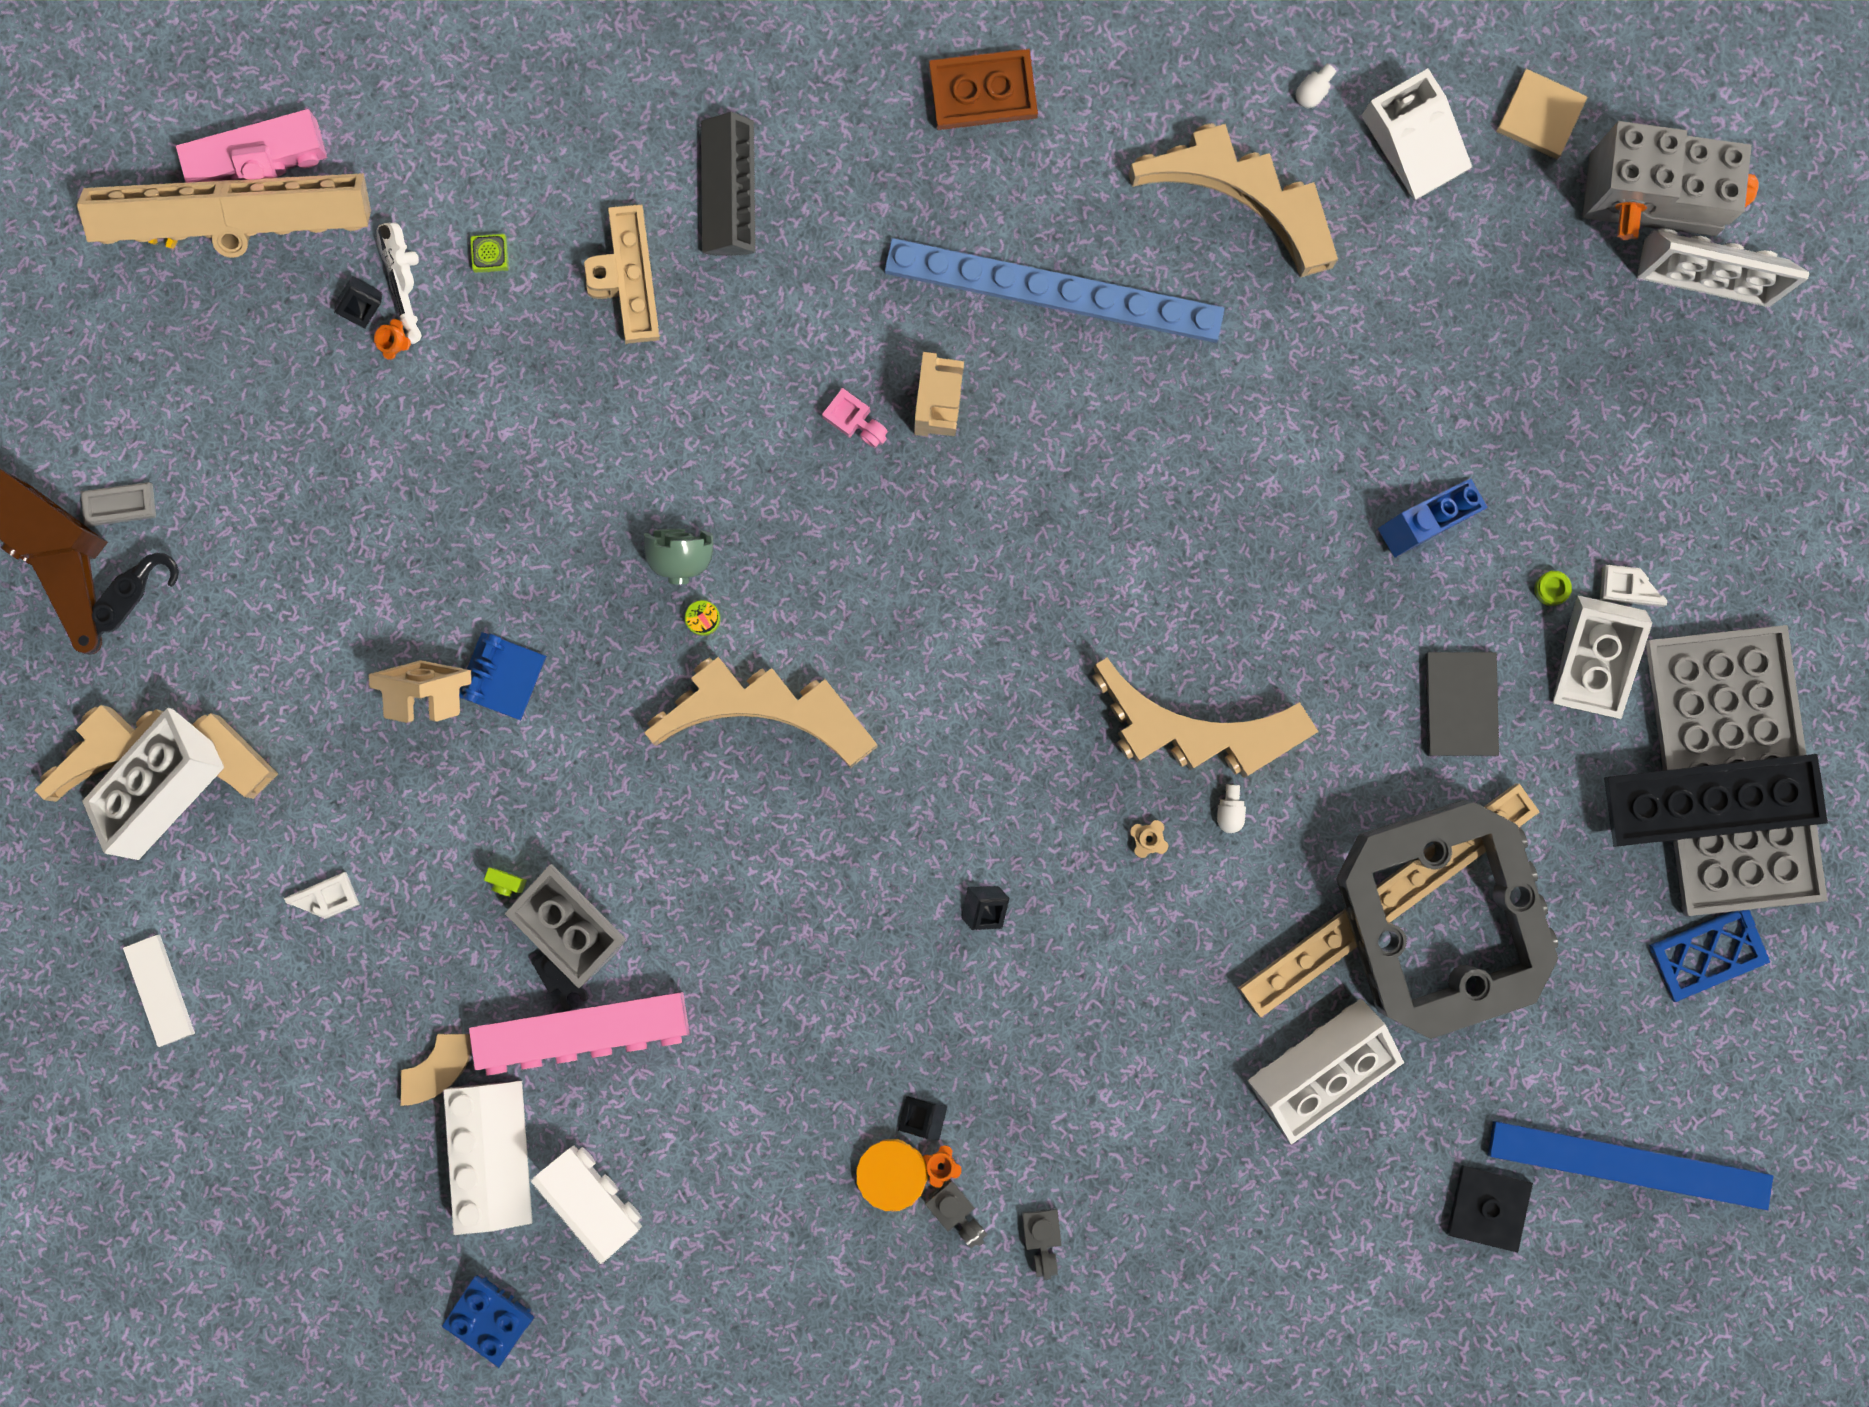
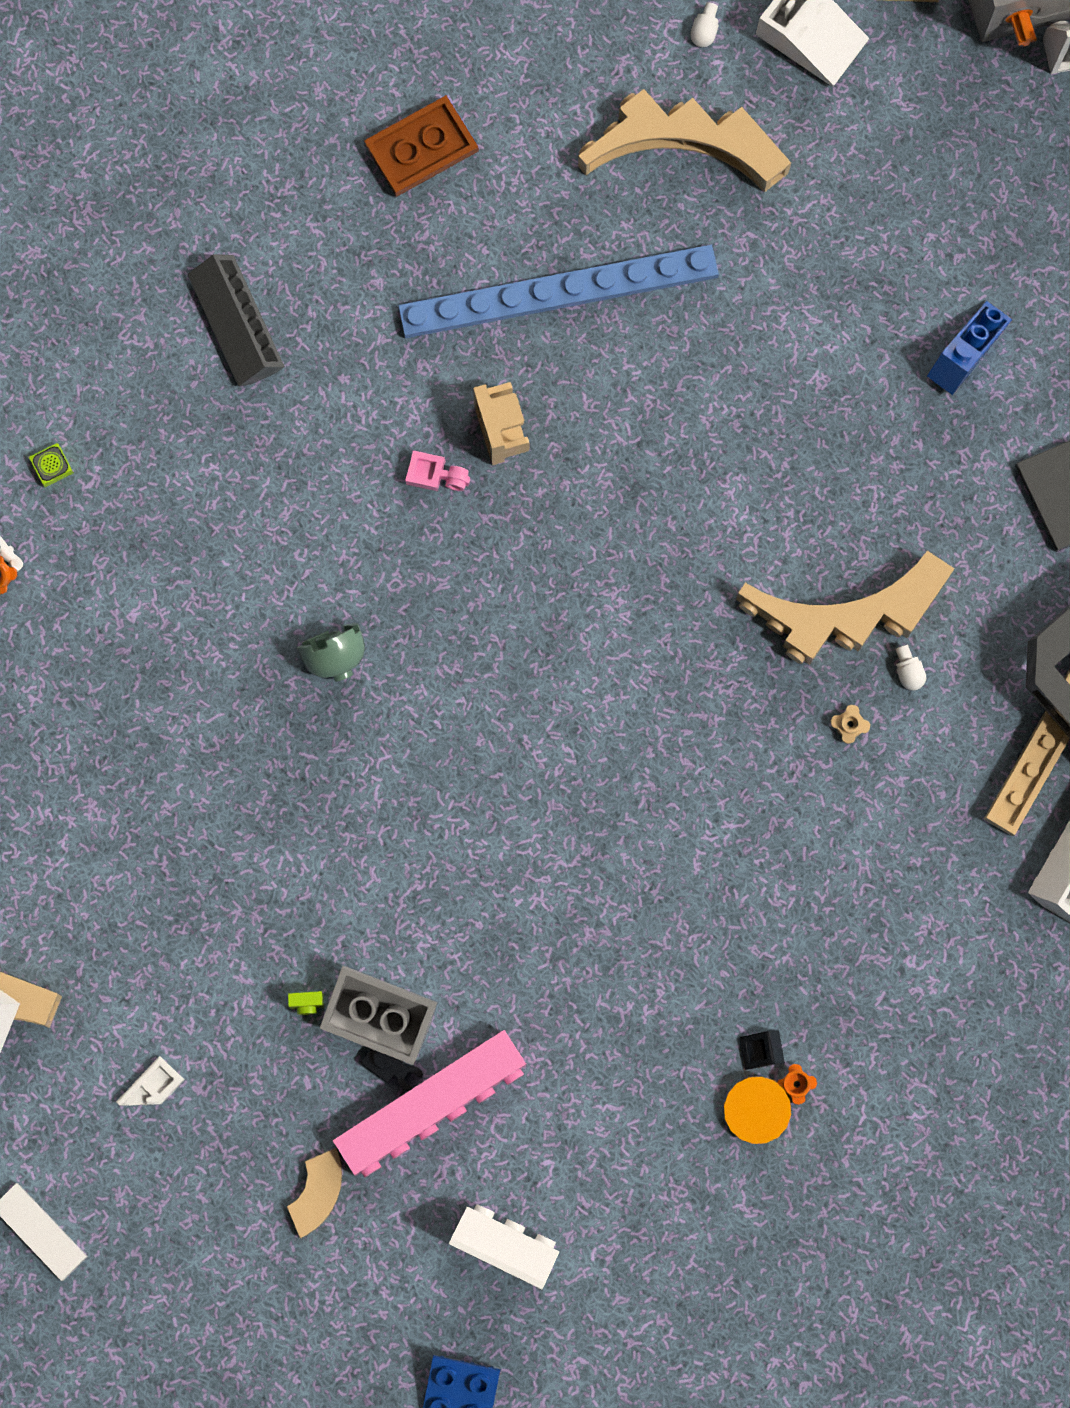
camera: 20 degrees left, 5 degrees down
tan panel [369,660,471,723] -> none
white slope [444,1081,533,1235] -> none
blue hinge [459,632,547,721] -> none
tan plate [584,205,660,344] -> none
tan arch [644,657,878,768] -> none
tile [685,600,721,636] -> none
dark grey plate [925,1180,988,1249] -> none
black slope [961,886,1010,930] -> none
dark grey plate [1022,1209,1062,1280] -> none

